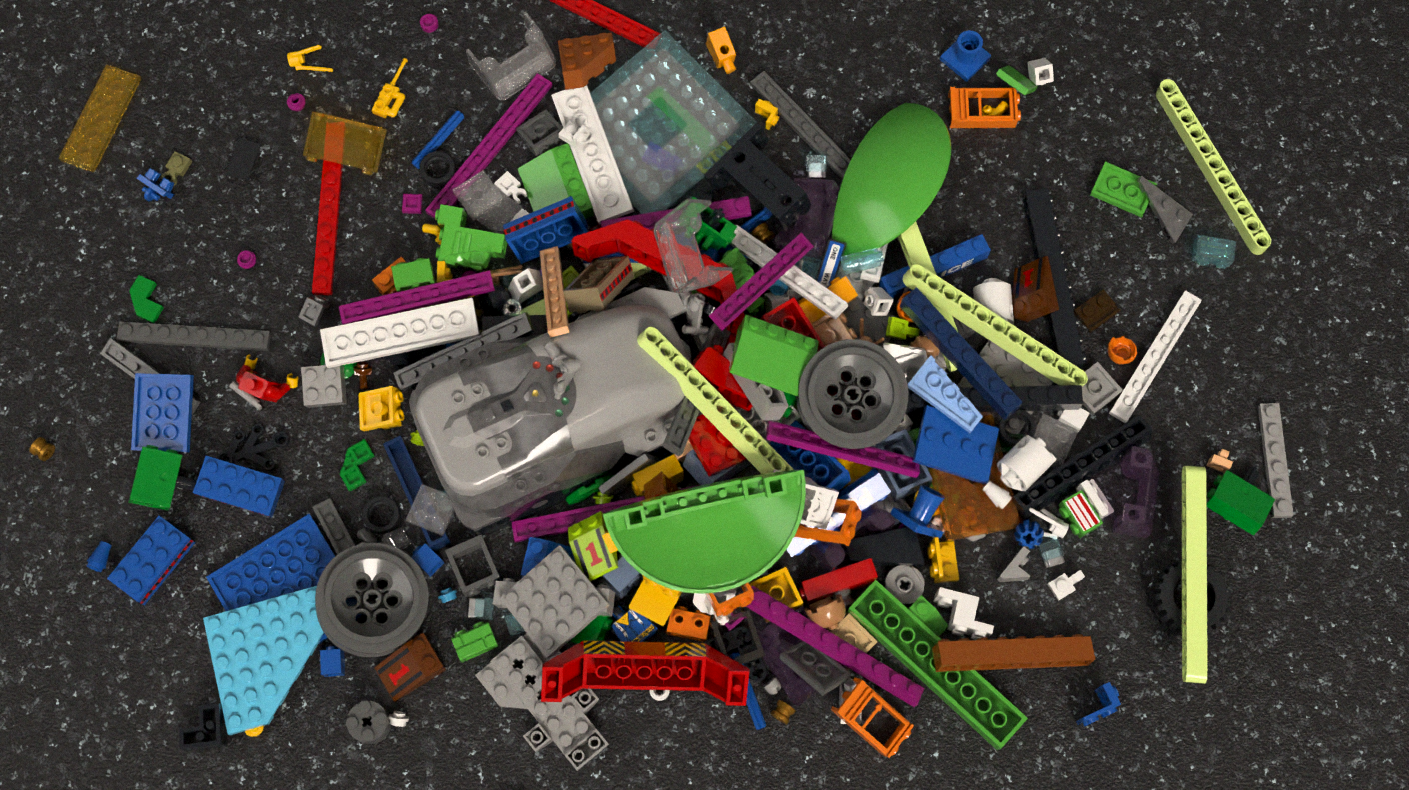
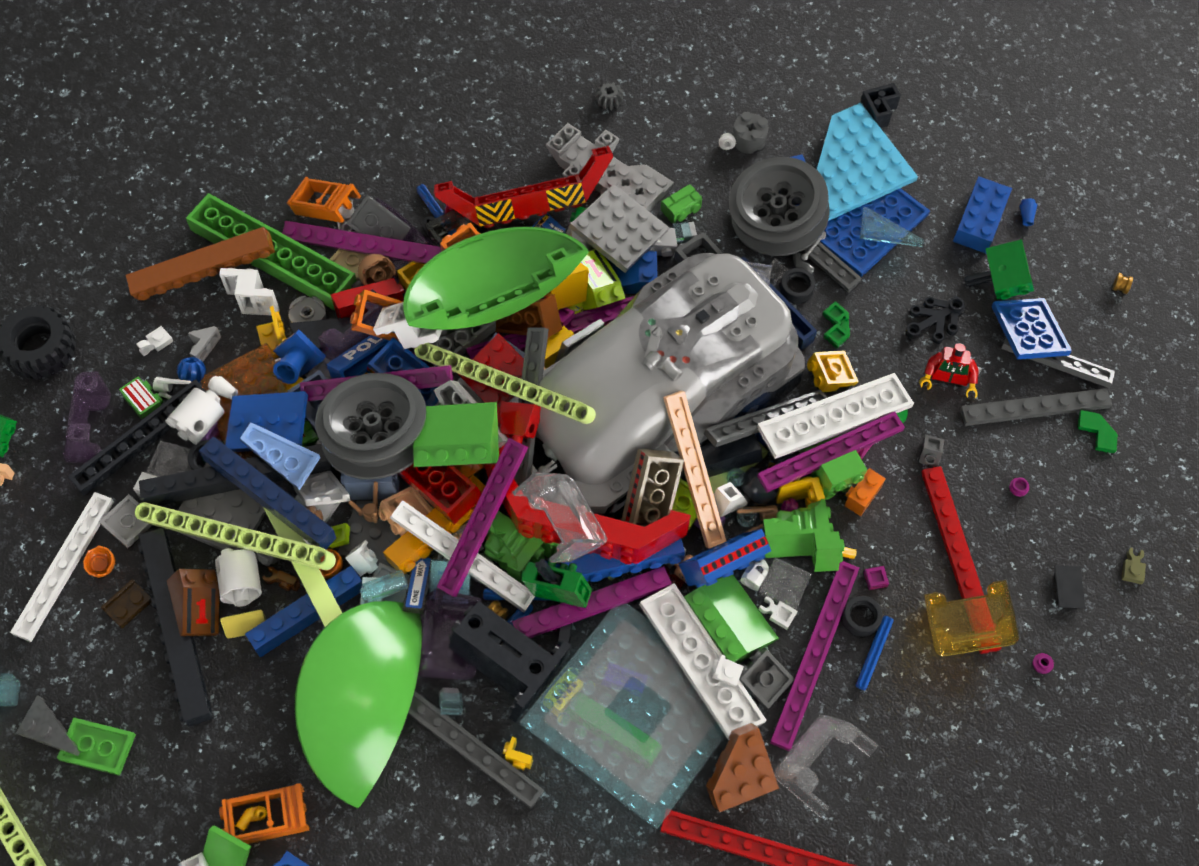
camera: 165 degrees right, 10 degrees down
blue hips [137,168,175,201] -> none
blue brick [193,456,285,518] -> none
yellow plant [287,45,333,72] -> none
light grey brick [301,365,347,408] -> none
yellow piece [372,58,408,118] -> none
reddish brown slope [375,633,447,702] -> none
blue brick [411,544,444,577] -> none
magenta tile [420,14,439,33] -> none
dark azure plate [438,587,457,603] -> none
clear plate [452,170,504,221] -> none
light orange torso [706,27,736,74] -> none
light grey hinge [763,677,781,695] -> none
pearl gold wheel [770,700,796,725] -> none
bright green slope [909,595,949,637] -> none
clear light blue piece [1038,539,1065,568] -> none
white bracket [1076,479,1114,519] -> none
blue bracket [1076,682,1121,727] -> none
yellowish green beam [1182,466,1207,683] -> none
none -> light yellow slope [221,610,266,639]
none -> clear light blue wing [860,207,924,247]

